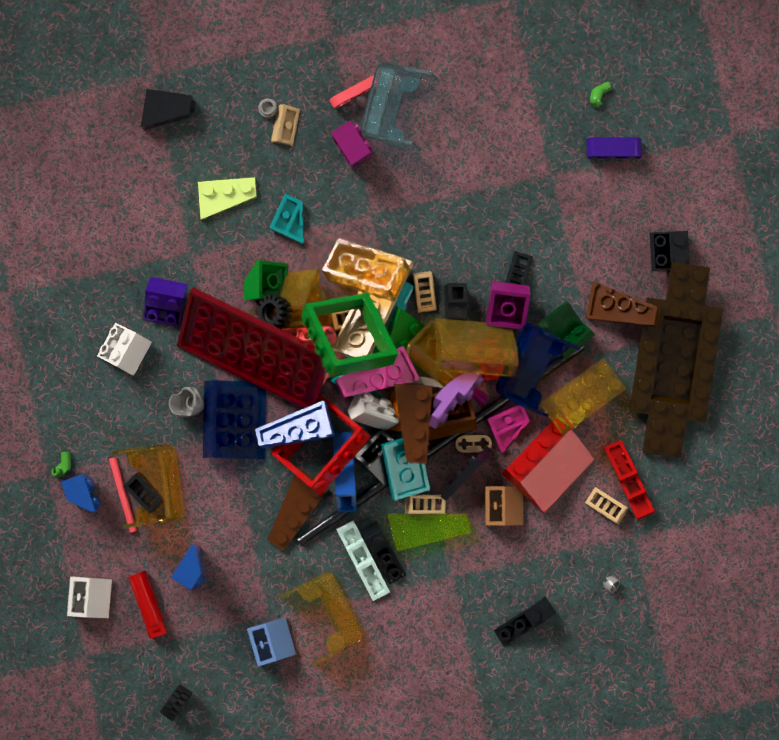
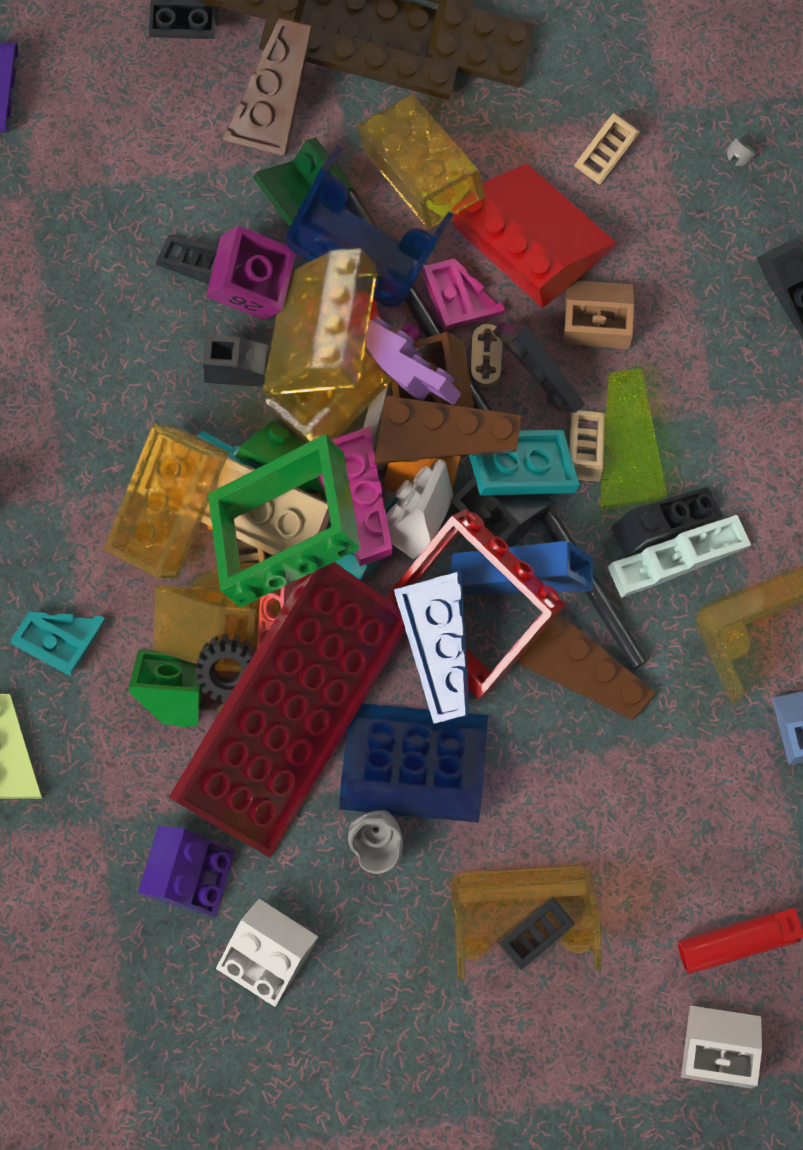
camera: 85 degrees left, 10 degrees down
bright green arm [51,452,71,478] -> none
blue slope [61,474,102,513] -> none
coral bar [109,457,137,533] -> none
blue slope [171,544,207,590] -> none
tan slope [412,271,437,313] -> none
red slope [604,440,655,521] -> none

